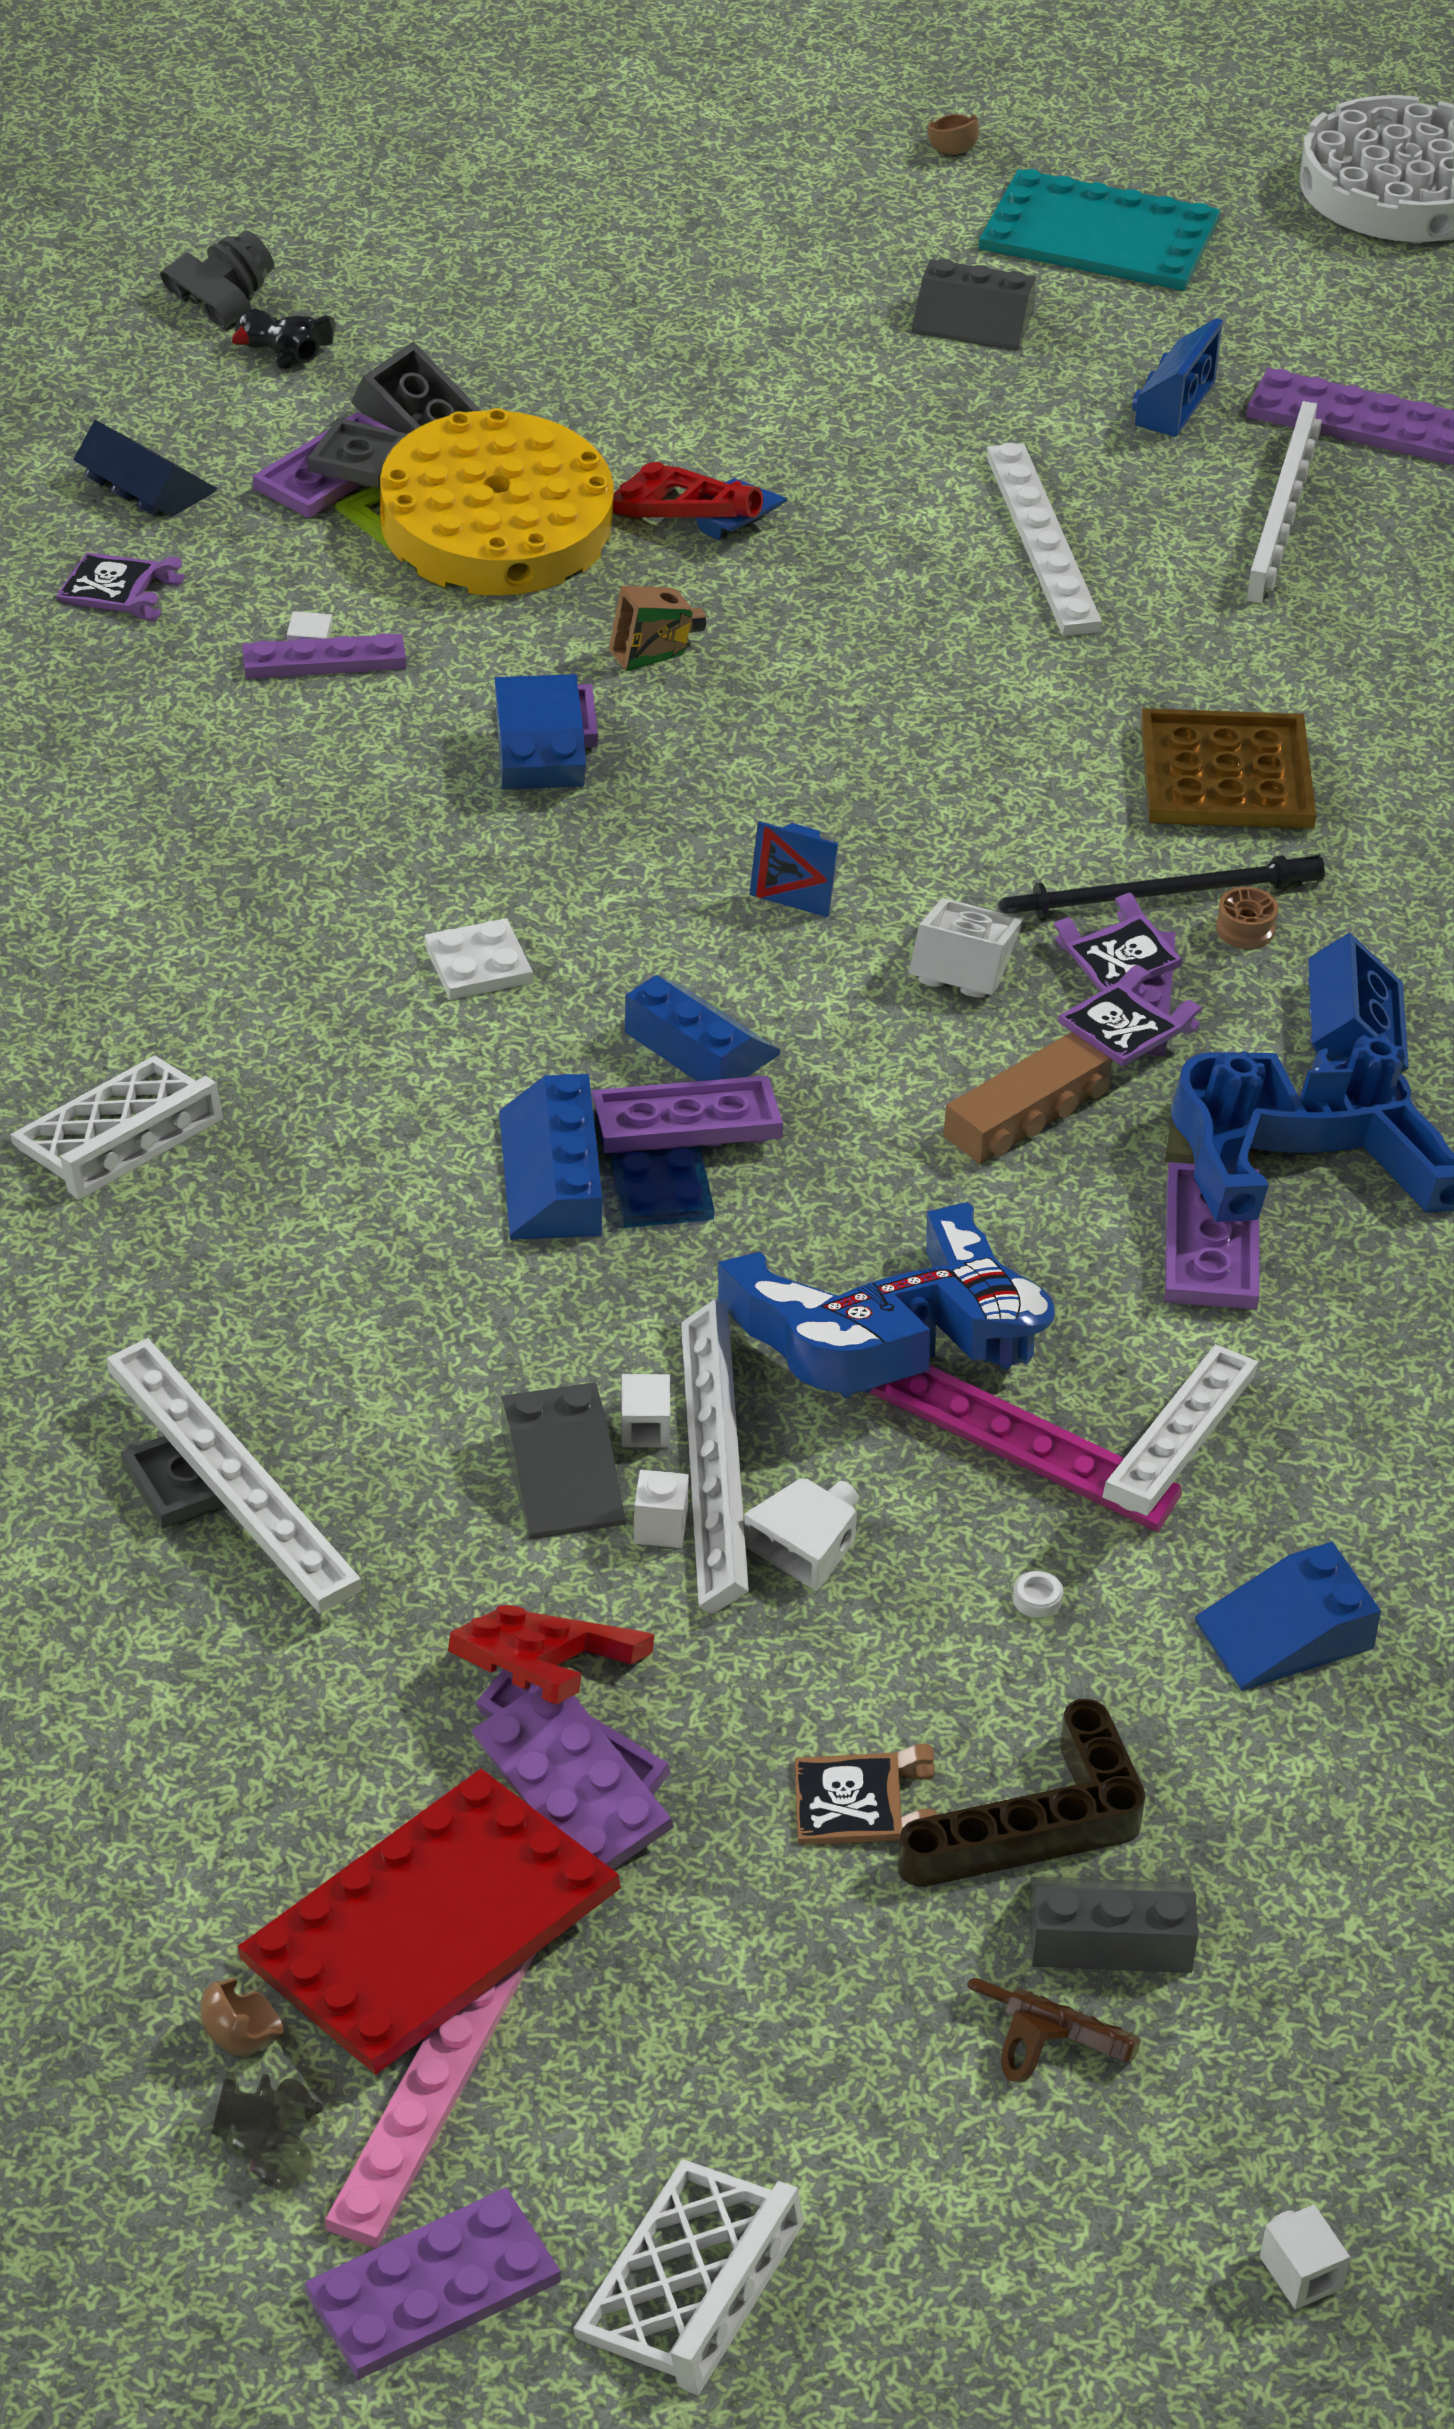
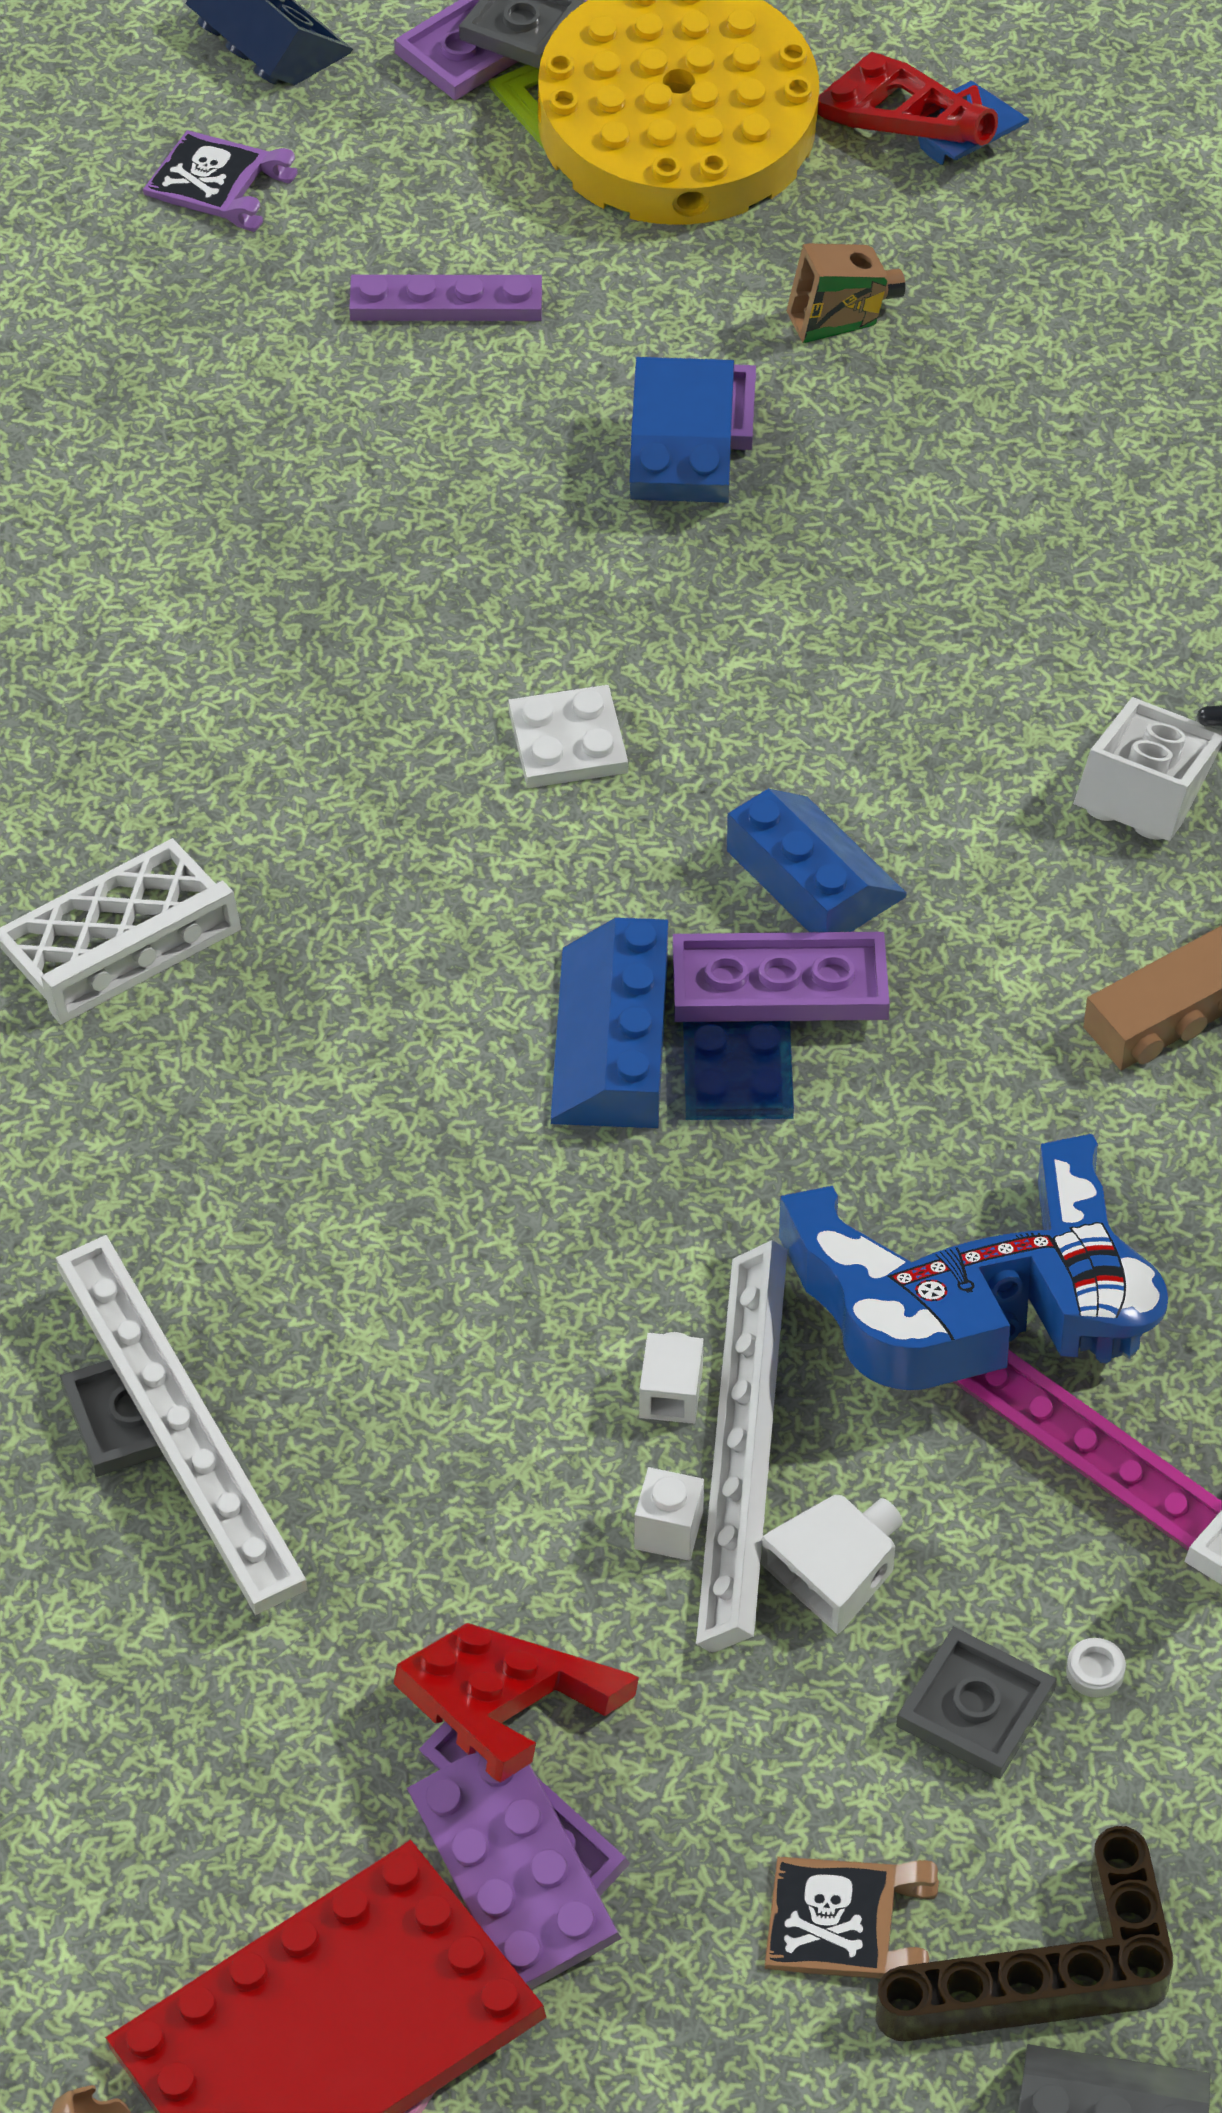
camera: 10 degrees right, 10 degrees up
white tile [286,611,333,641] -> none
dark grey slope [501,1382,626,1539] -> none
blue piece [749,821,839,917] -> none
none -> dark grey plate [896,1626,1057,1779]

